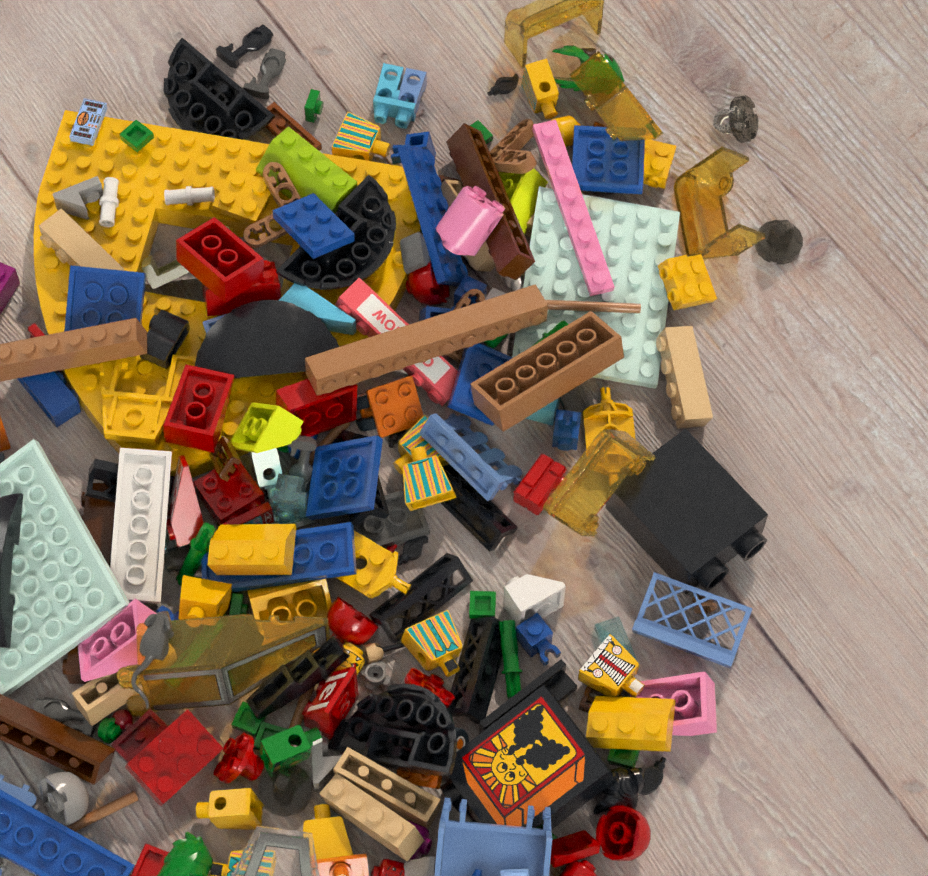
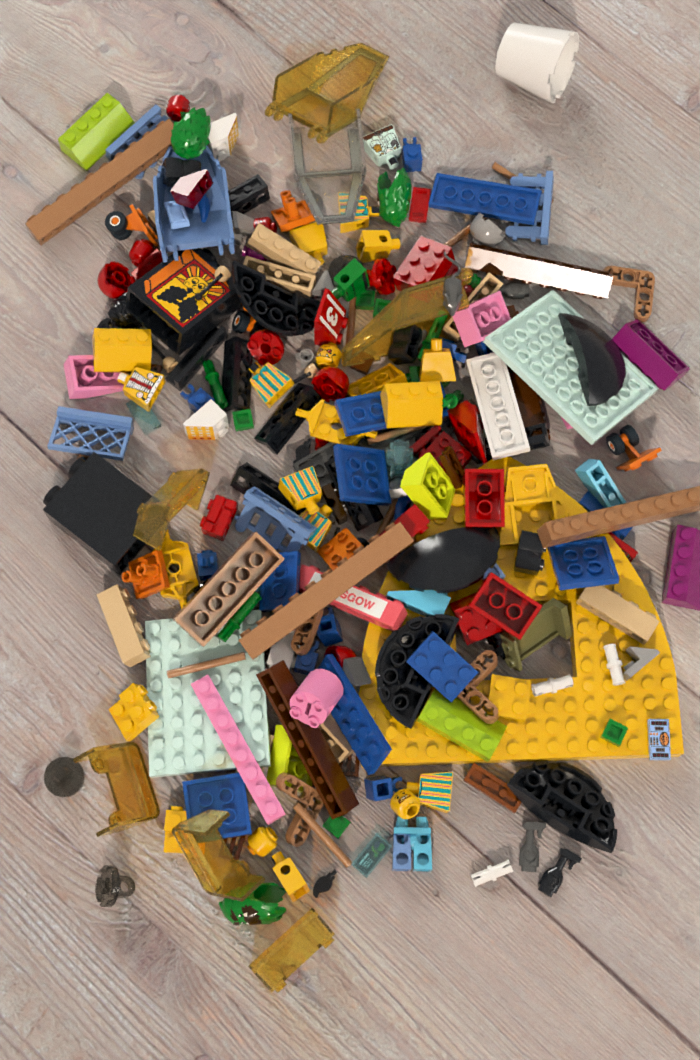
camera: 165 degrees right, 10 degrees up
black slope [246,636,350,719] -> none
green plate [304,89,324,123] -> none
none -> orange plate [122,550,170,600]
none -> tan hinge [151,339,178,373]
none -> hinge [195,265,231,301]
none -> medium nougat bar [292,802,352,868]
none -> dark brown piece [322,483,349,525]
none -> clear light blue tile [351,833,392,878]
none -> yellow head [390,789,420,820]
none -> white pin [470,860,513,887]
none -> medium azure slope [575,459,626,508]

